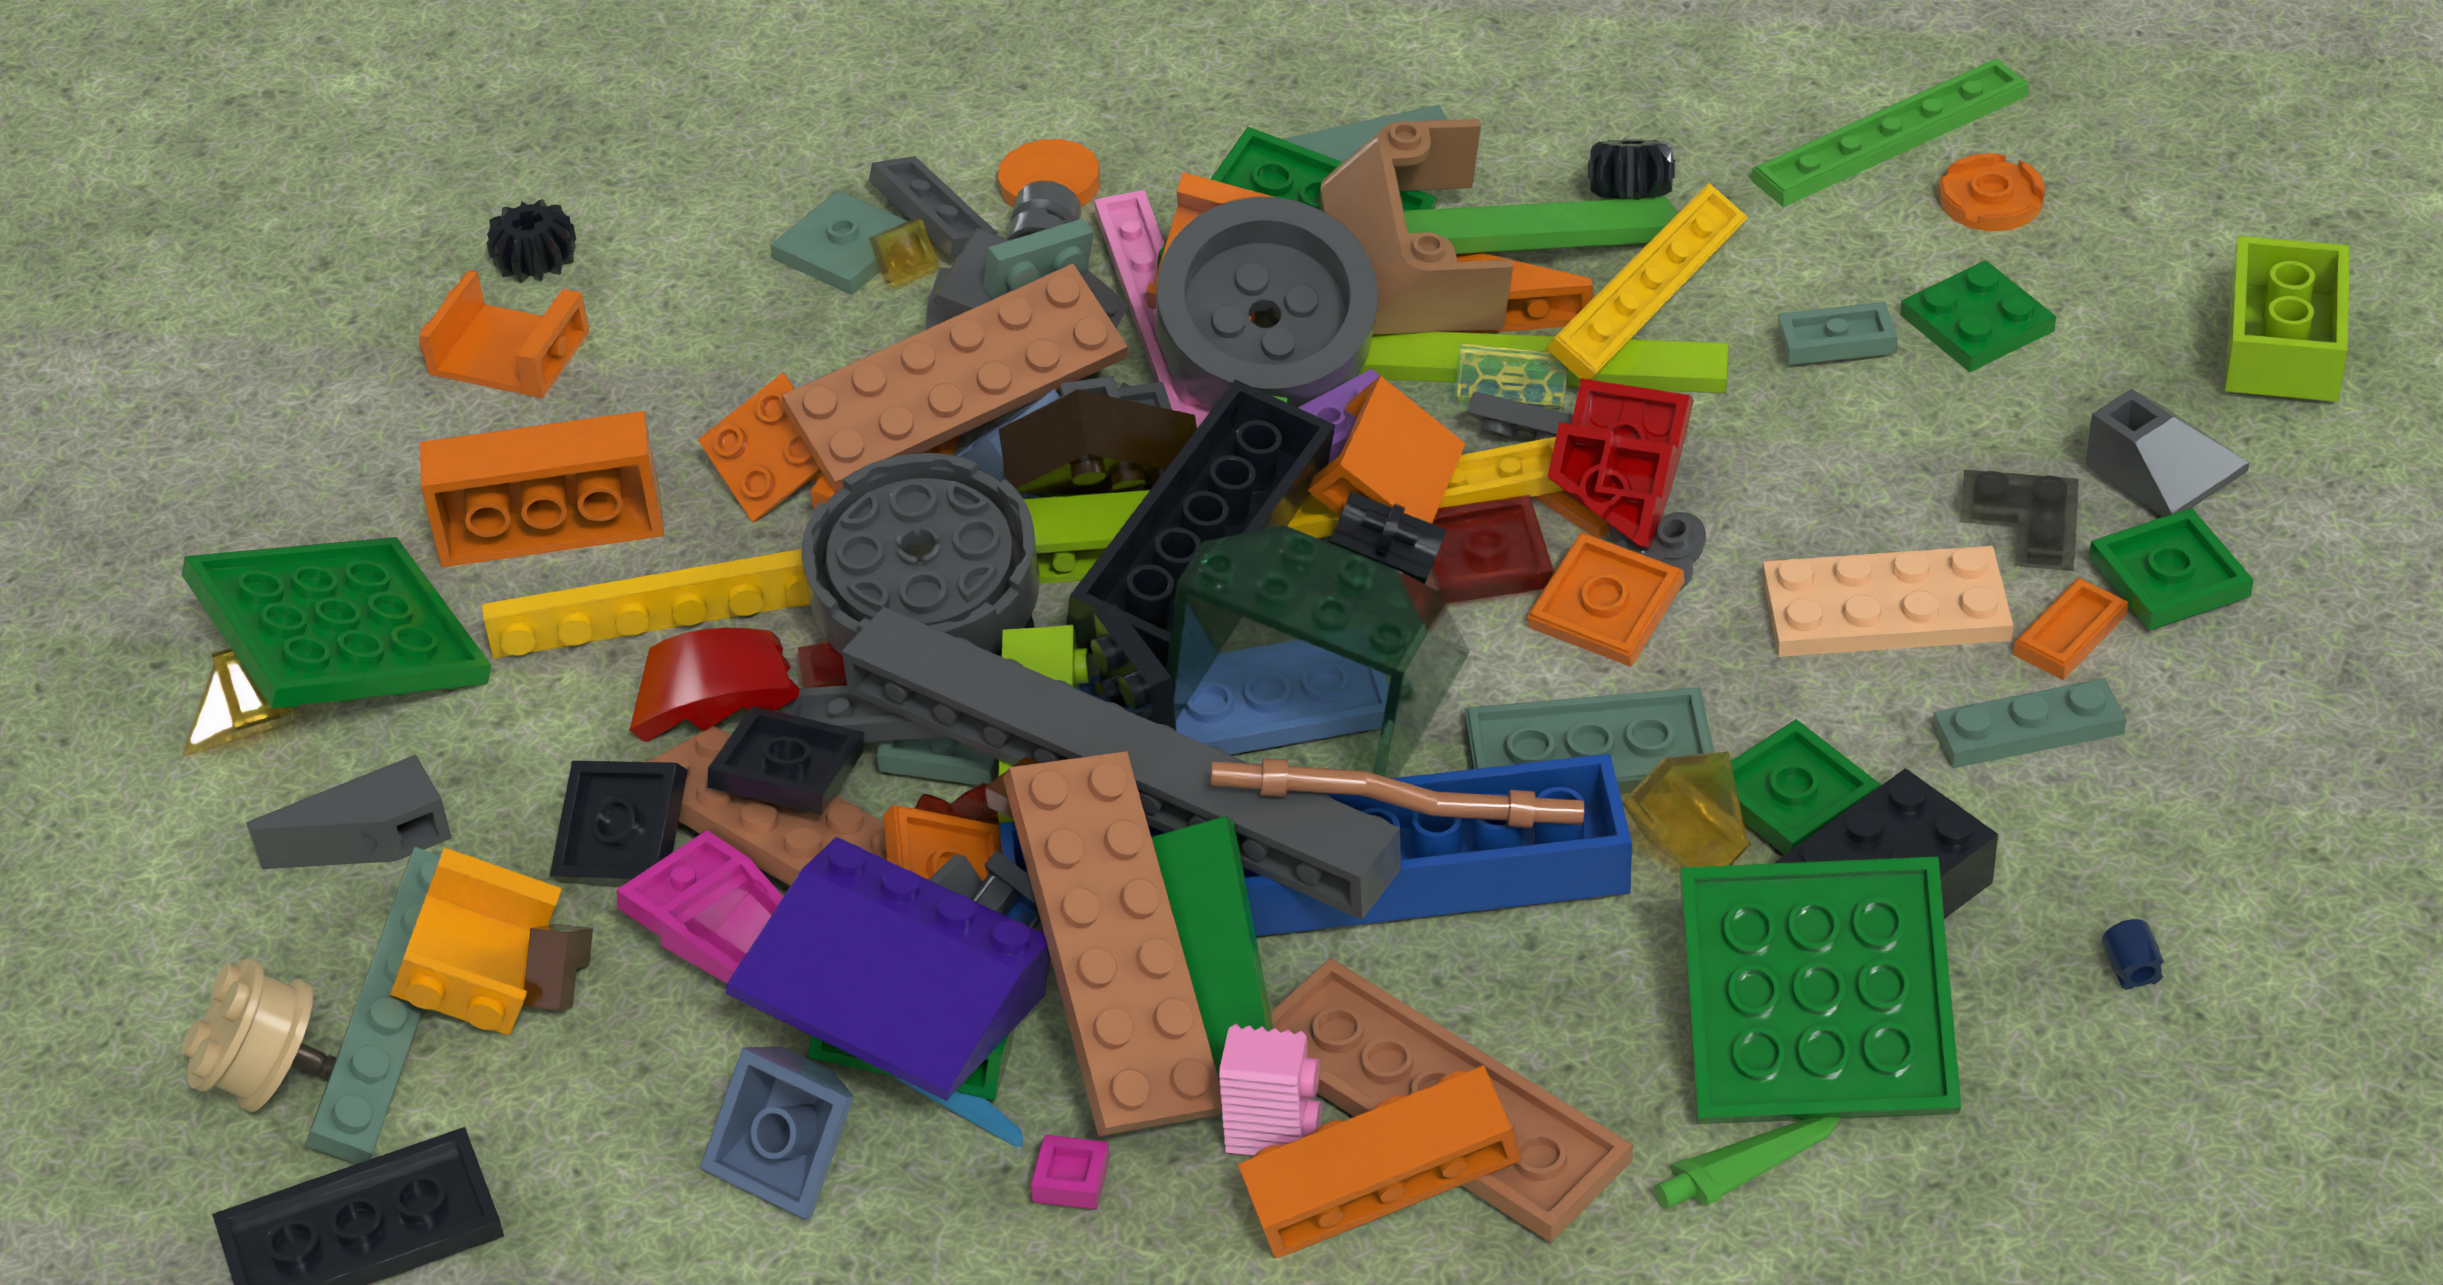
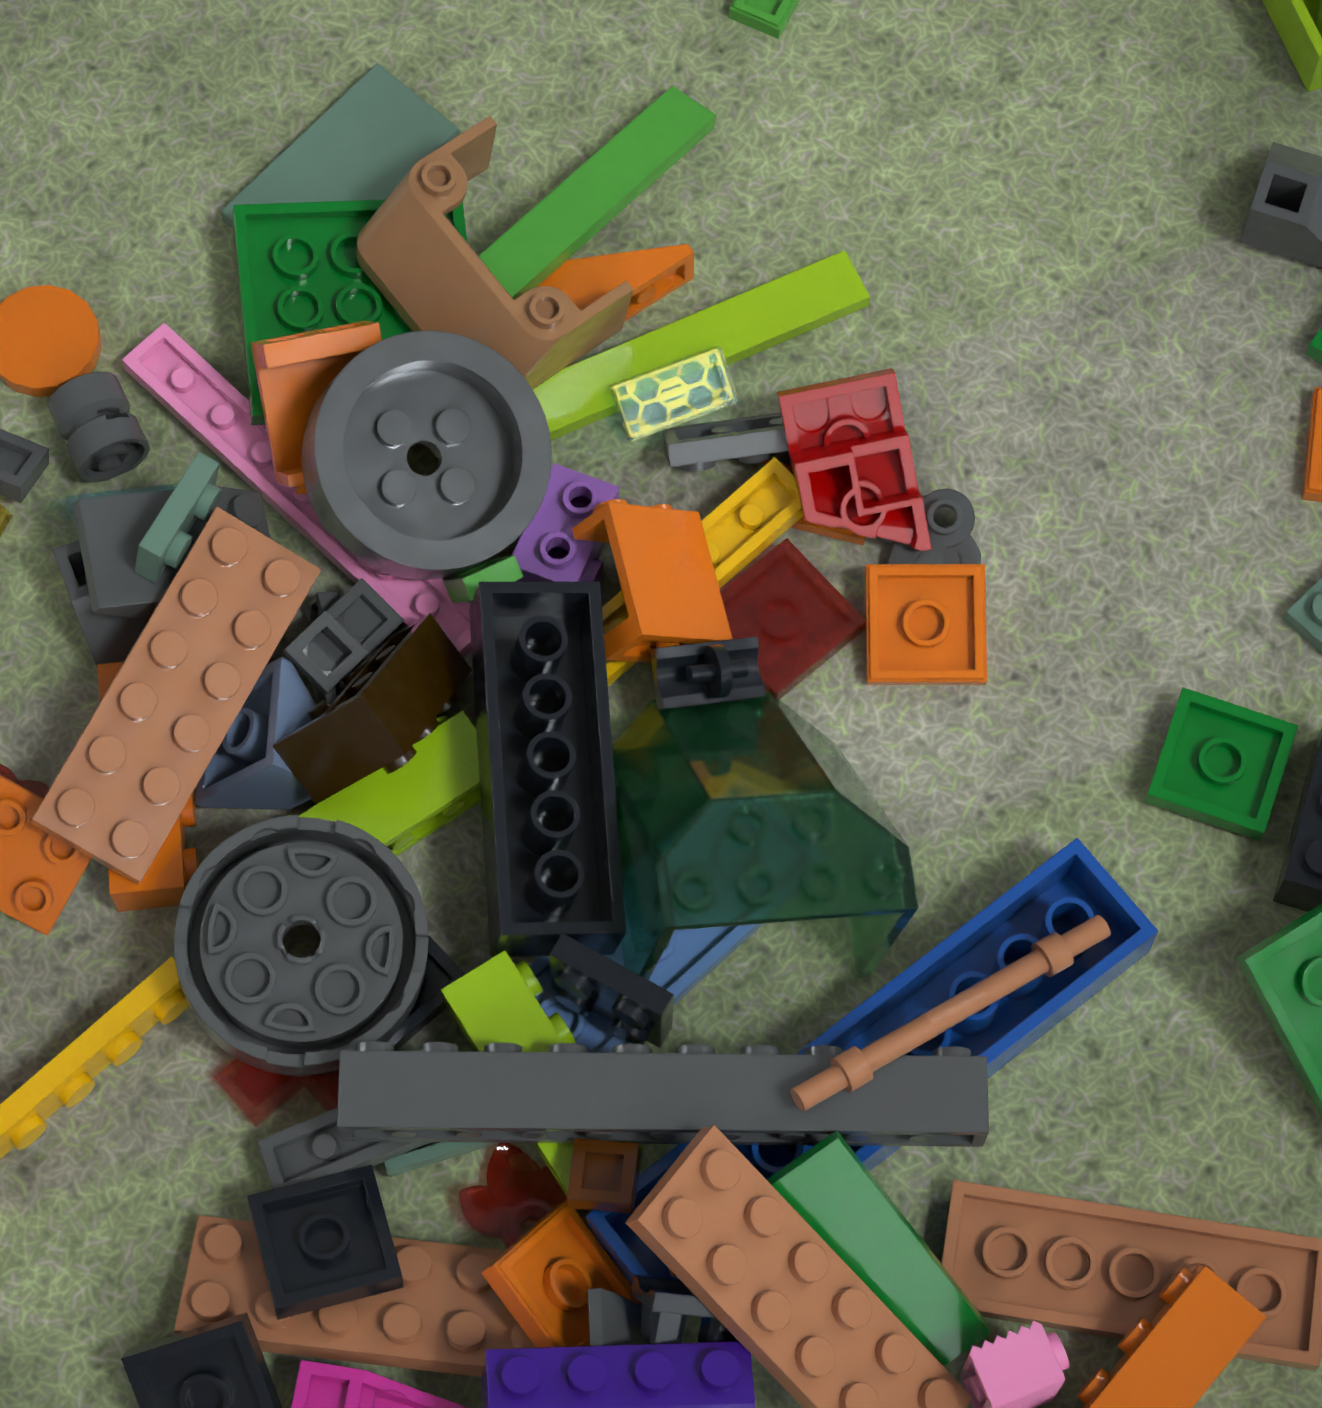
camera: 35 degrees left, 25 degrees up
red slope [629,627,800,742] -> none
sand green tile [1464,687,1718,794] -> none
yellow tile [1546,183,1748,380] -> none
black gear [1588,138,1675,199] -> none
clear yellow slope [1622,751,1751,867] -> none
light nougat plate [1762,545,2014,657] -> none
sand green plate [1777,302,1897,365] -> none
green plate [1900,260,2056,372] -> none
clear smoke plate [1960,469,2079,571] -> none

